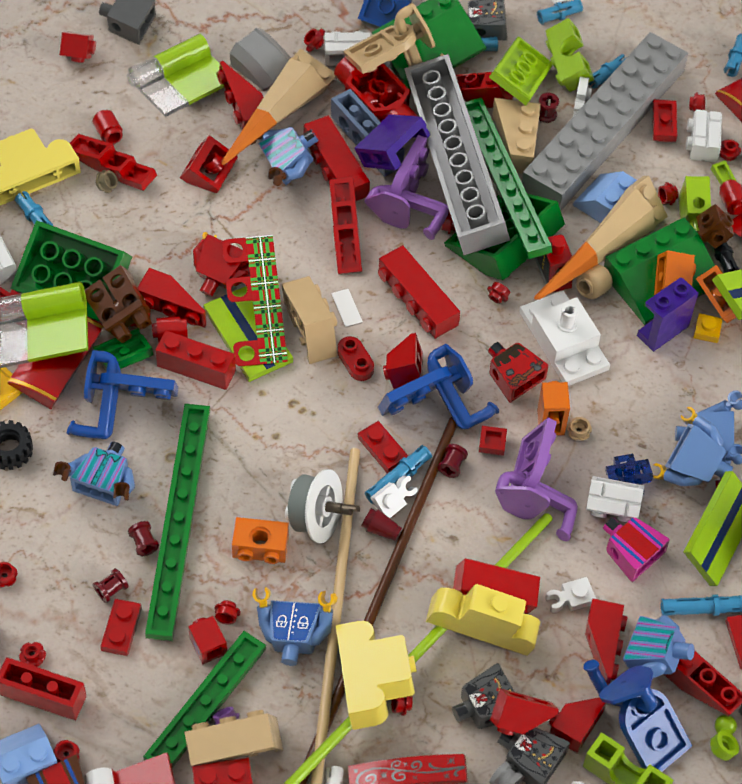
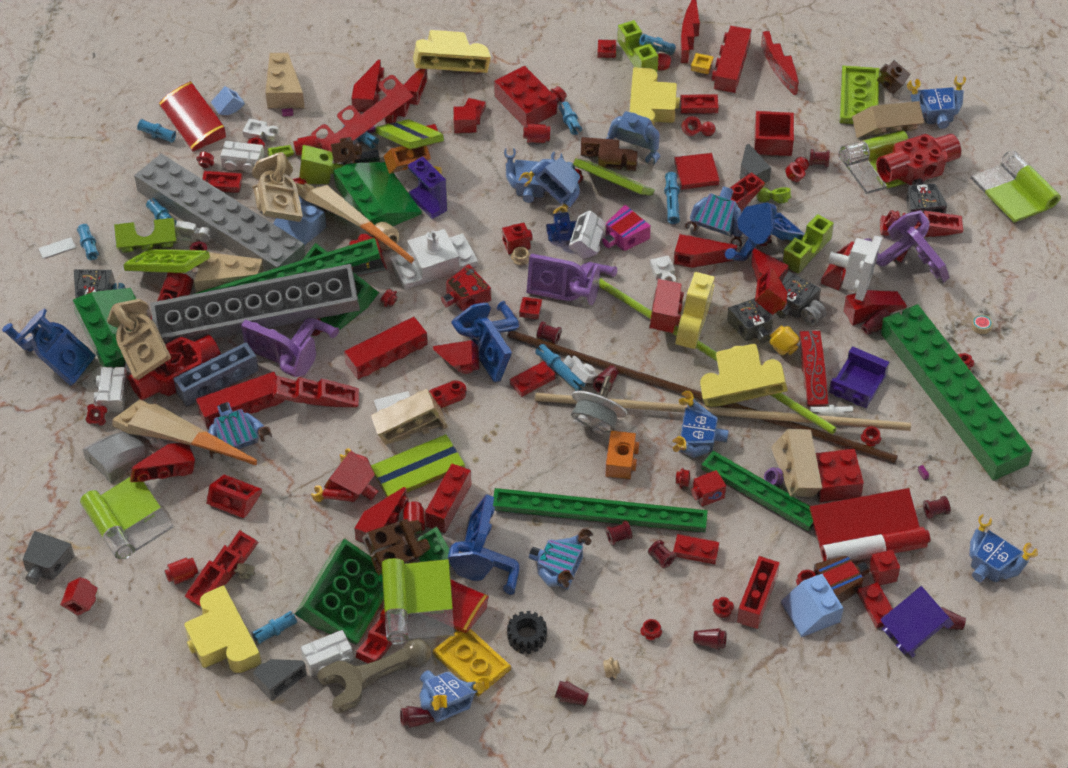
camera: 85 degrees left, 5 degrees down
piece [222,235,288,366] -> none
dark purple panel [354,114,430,170] -> none
orange brick [537,381,570,435] -> none
orange brick [654,250,696,295] -> none
none -> tan plate [252,152,303,222]
none -> red brick [502,222,533,255]
none -> yellow head [770,325,800,356]

